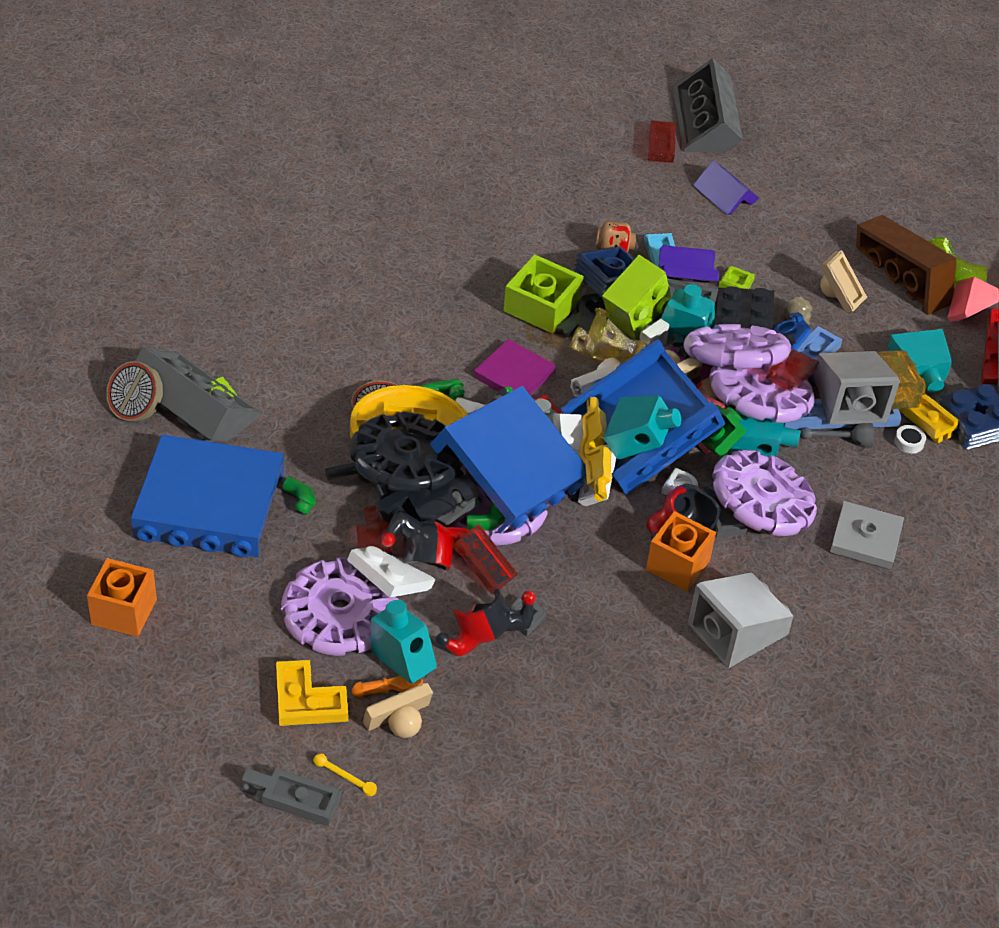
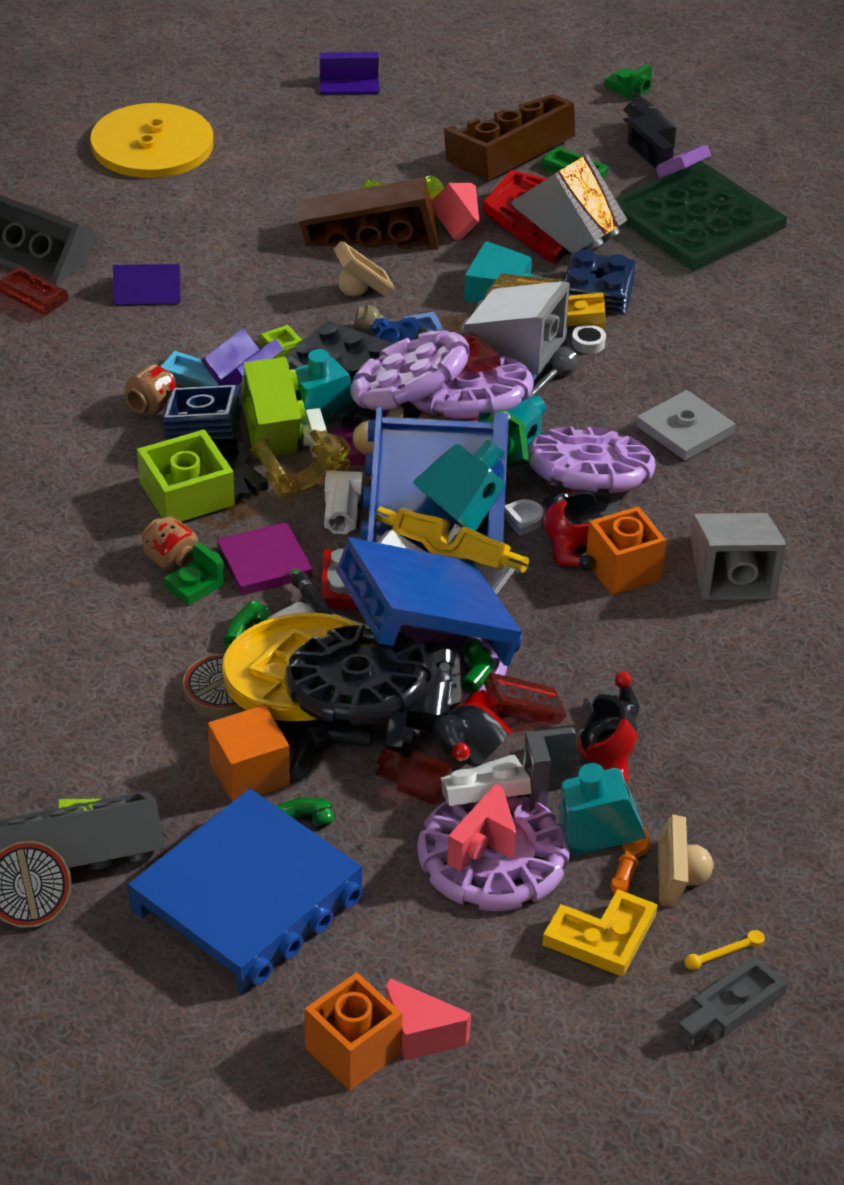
camera: 55 degrees left, 5 degrees down
none -> yellow plate [91,103,213,178]
none -> medium nougat head [142,516,198,572]
none -> green bracket [164,542,224,606]
none -> orange head [208,705,290,803]
none -> coral slope [386,978,471,1061]
none -> coral slope [447,784,516,871]
none -> dark grey panel [523,727,576,812]

